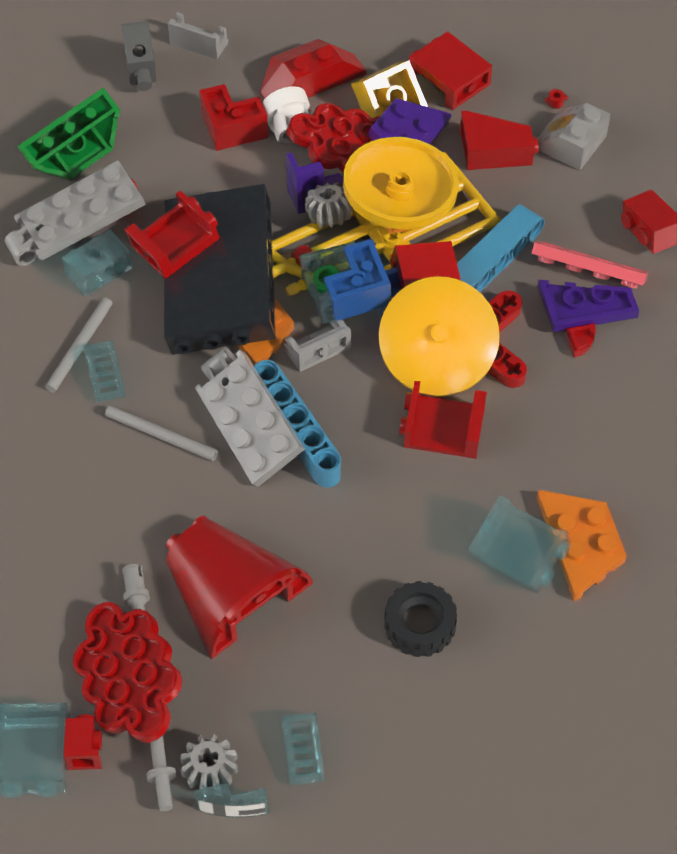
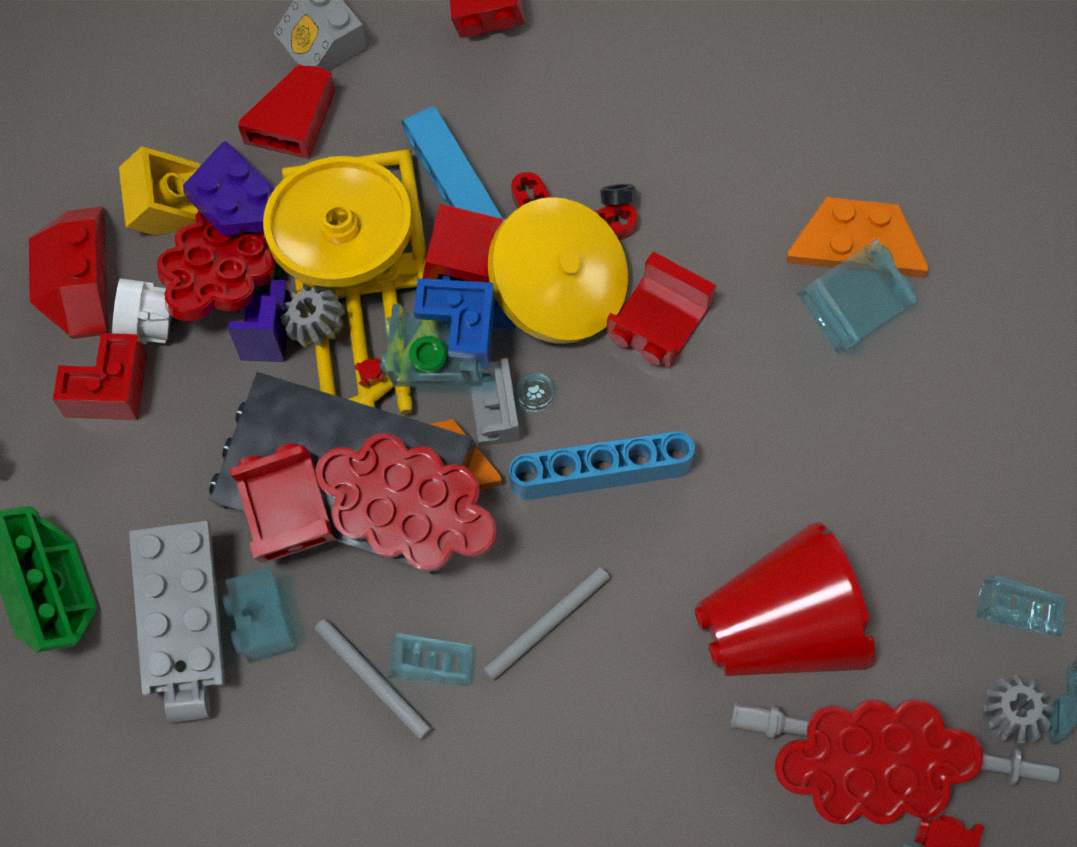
camera: 65 degrees left, 10 degrees up
light grey hinge [195,347,305,487] -> none
black tyre [384,581,457,657] -> none
red panel [409,31,493,111] -> none
coral plate [531,240,649,288] -> none
dark purple wing [537,279,639,332] -> none
red piece [544,89,568,109] -> none
red tile [565,323,596,358] -> none
none -> red plate [315,433,498,572]
none -> clear light blue tile [516,373,554,412]
none -> black tile [600,184,637,205]

